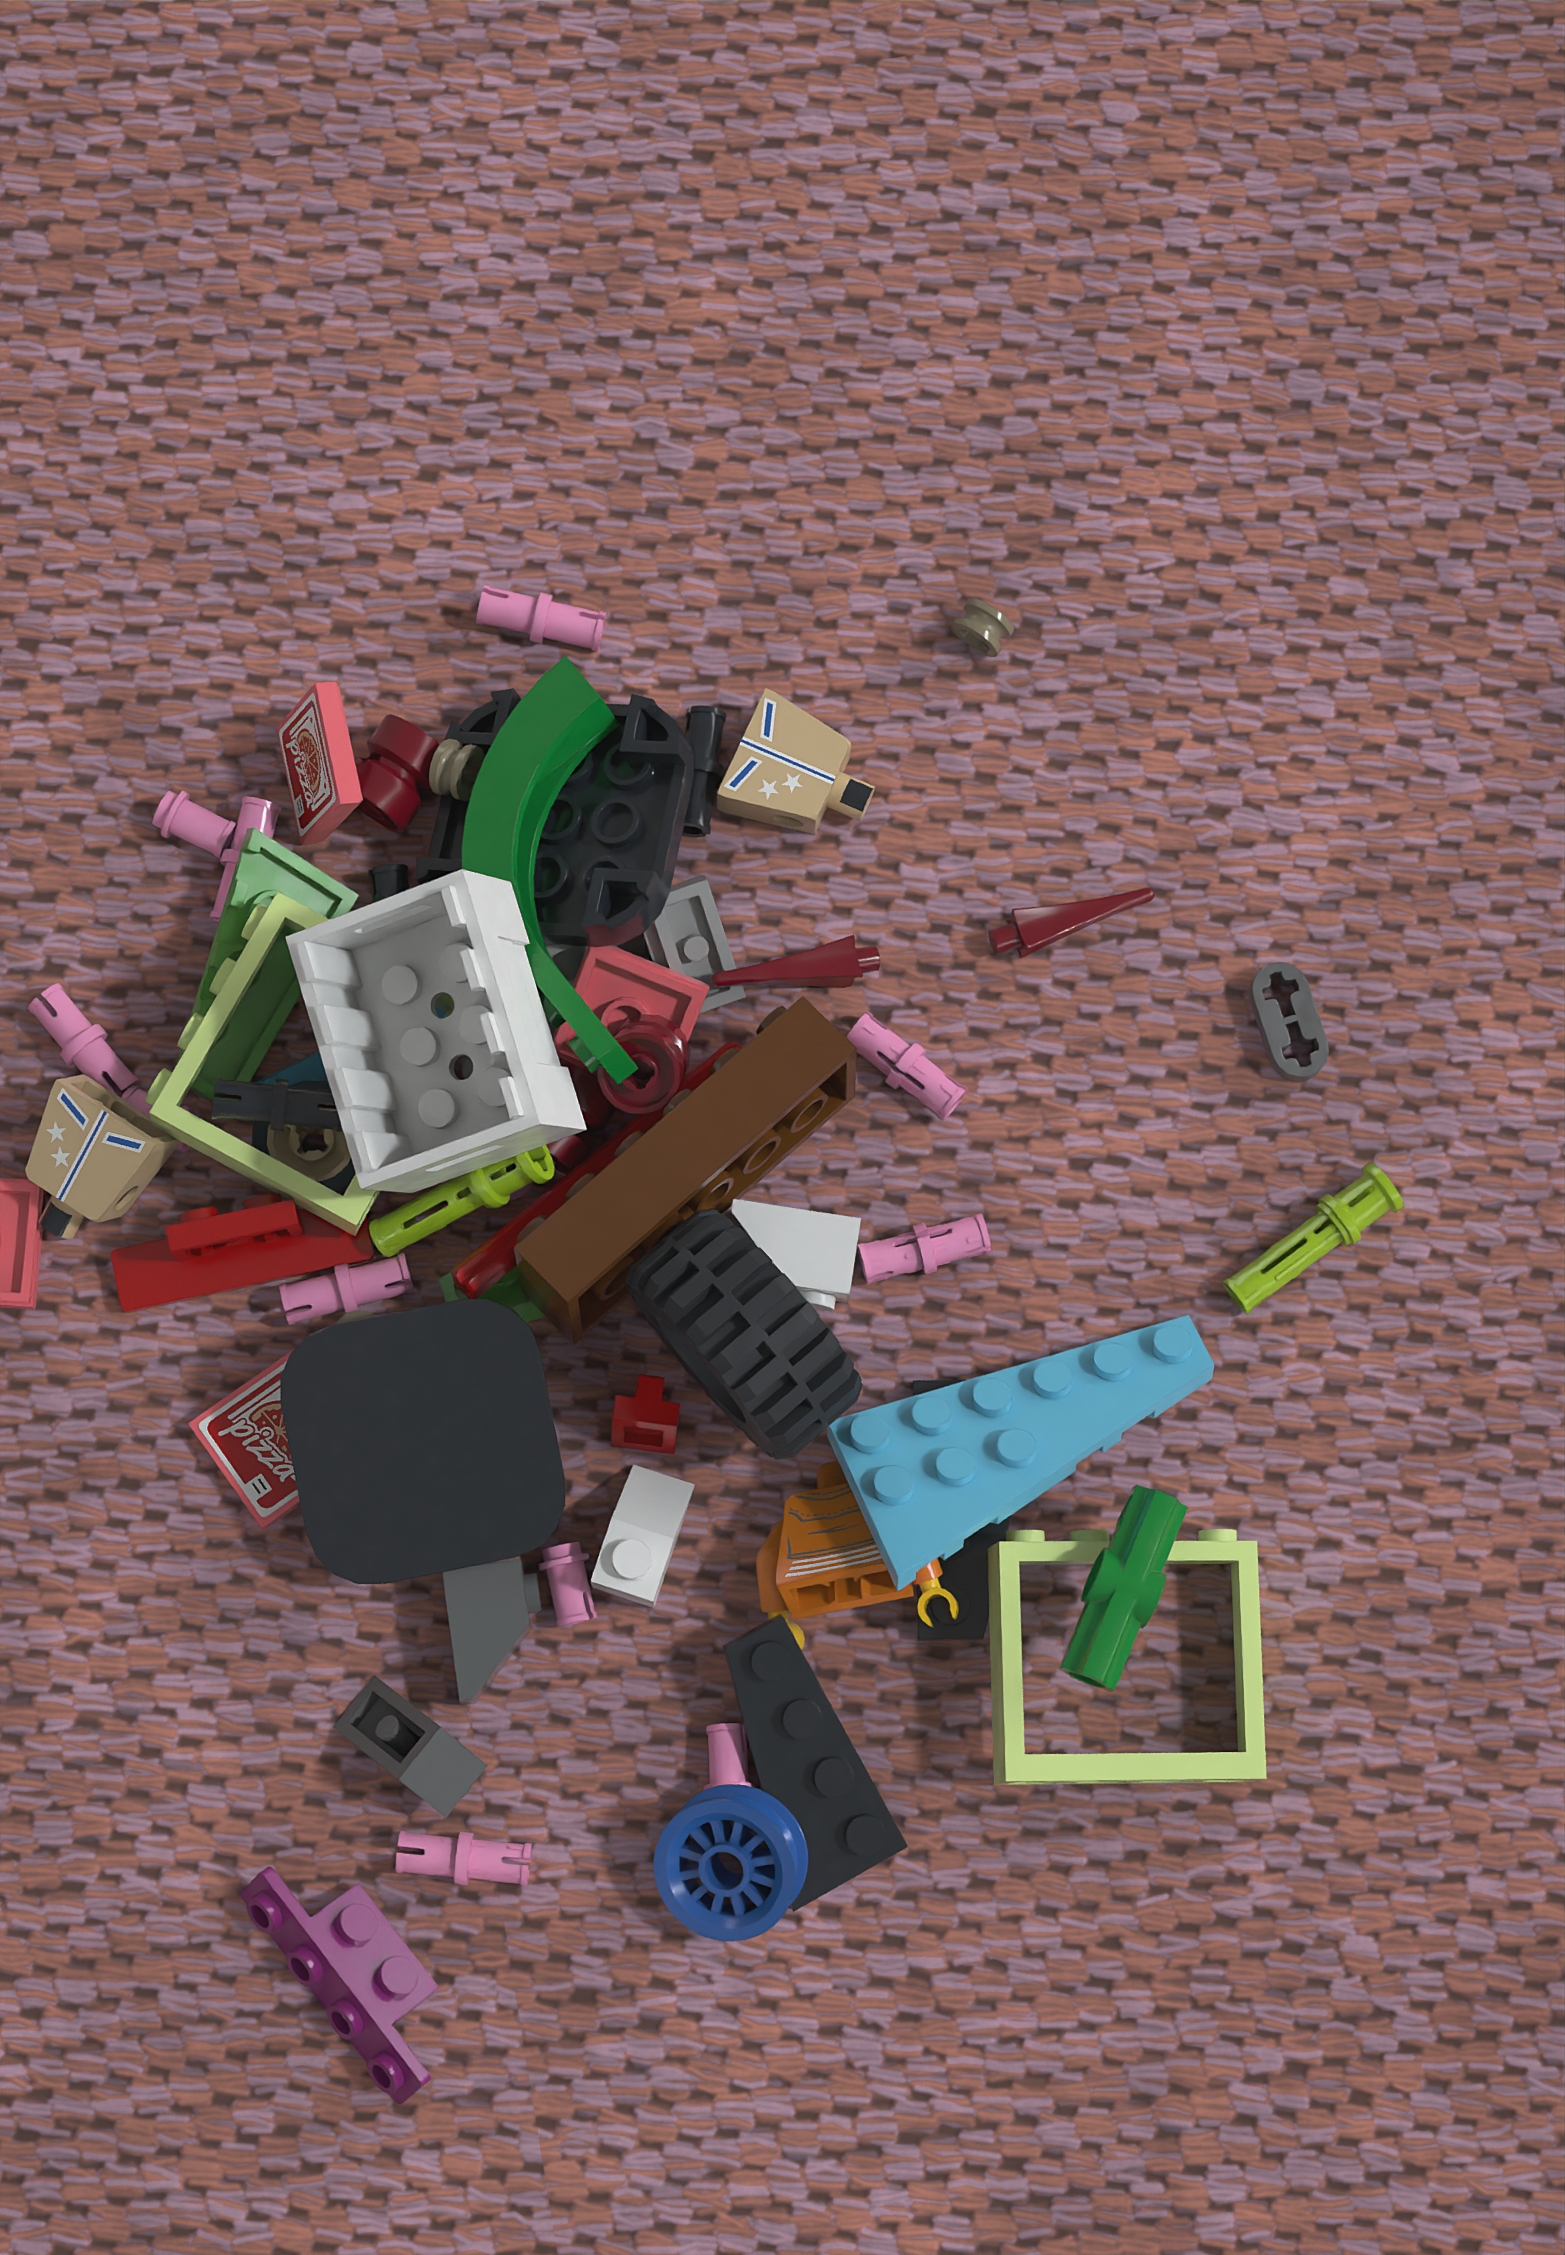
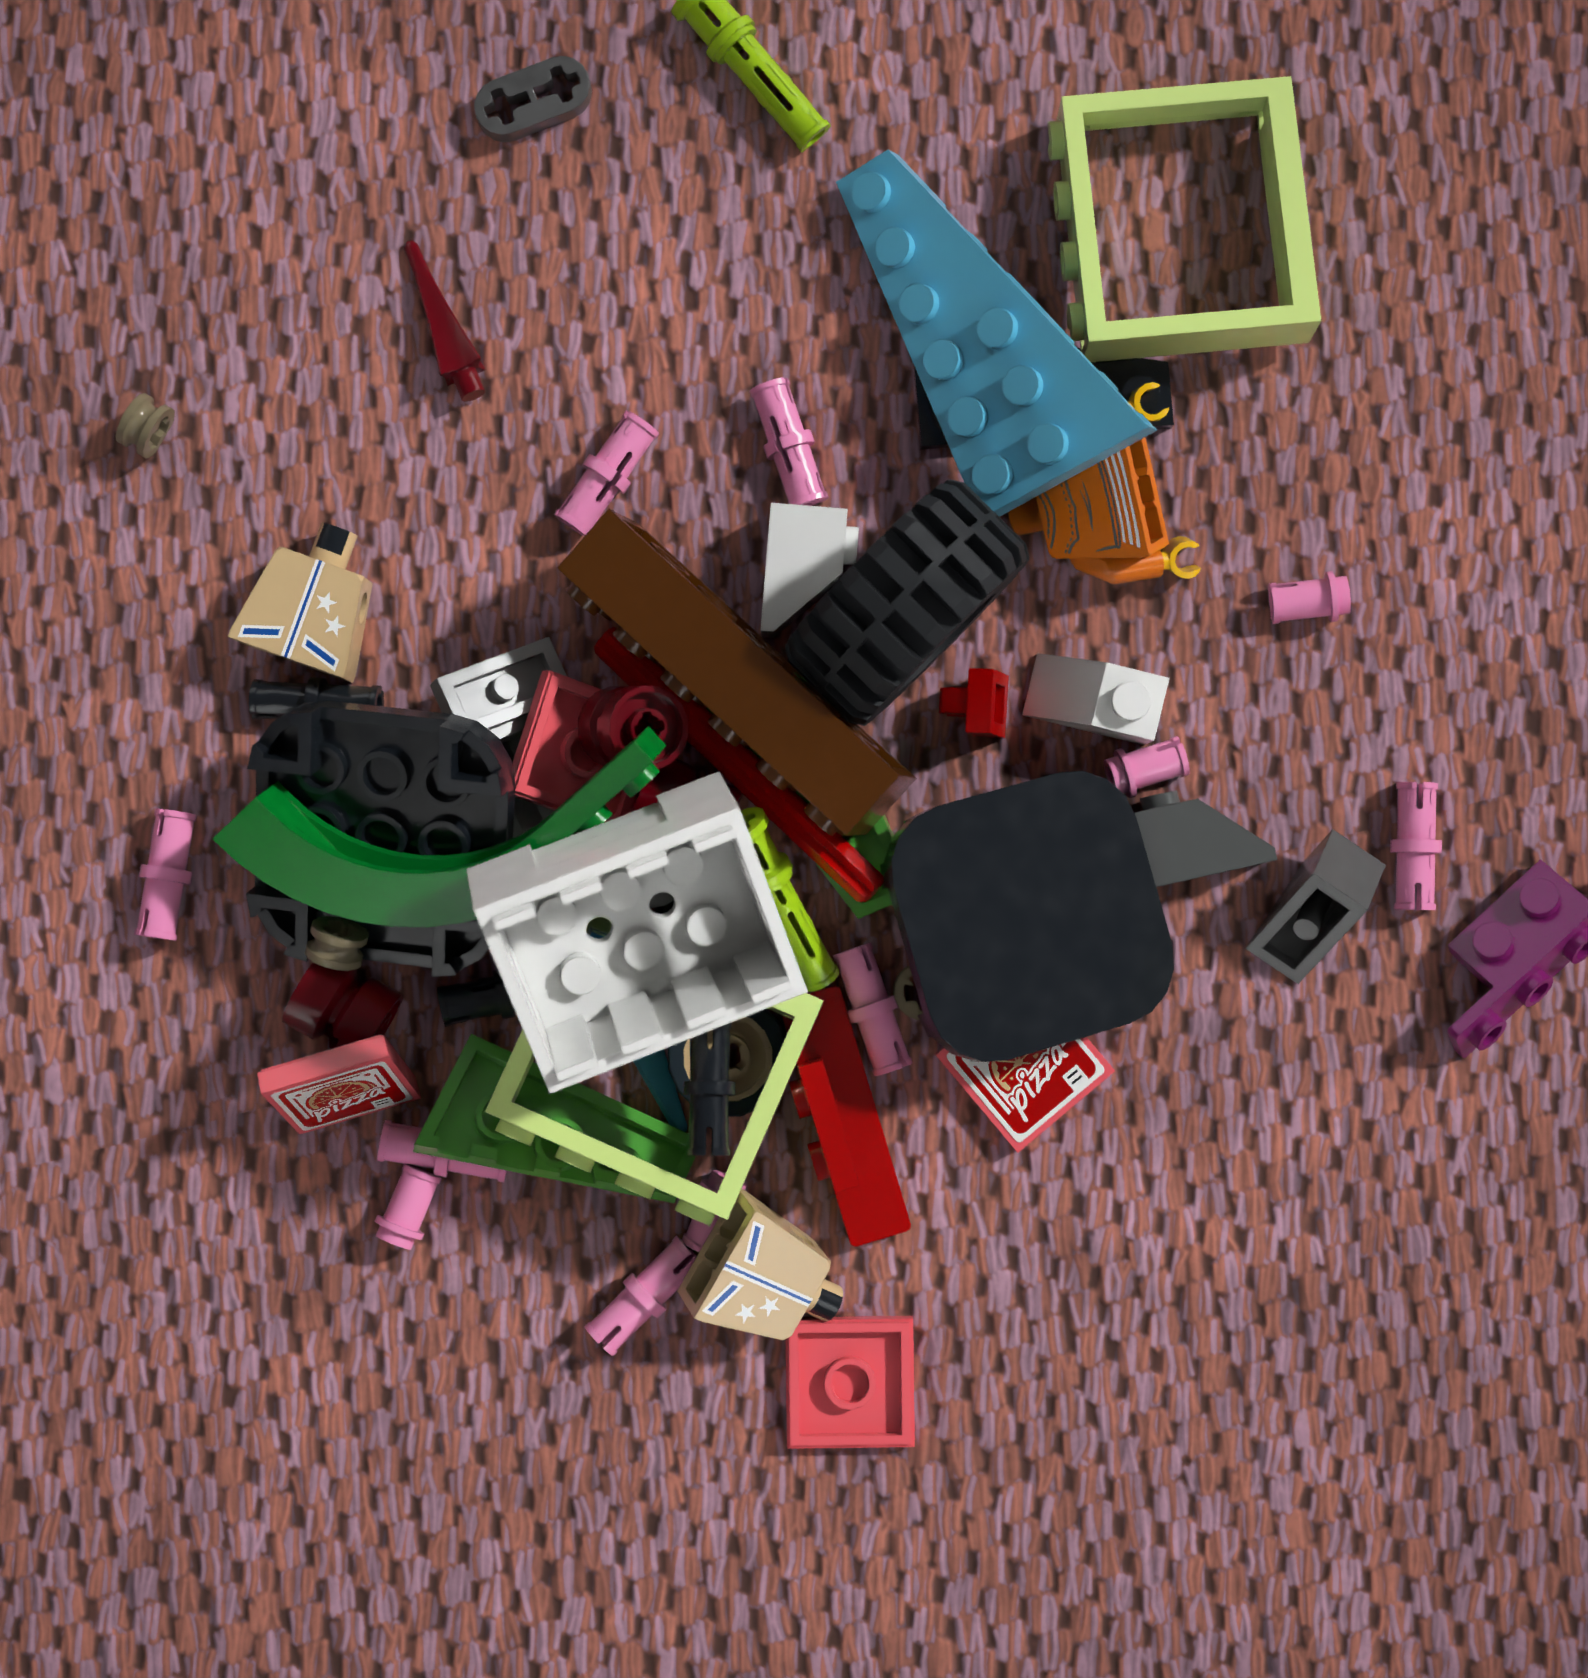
camera: 90 degrees left, 10 degrees up
blue wheel [654,1784,808,1942] -> none
dark red piece [711,935,880,988] -> none
black wing [723,1614,908,1912] -> none
green piece [1059,1485,1188,1692] -> none

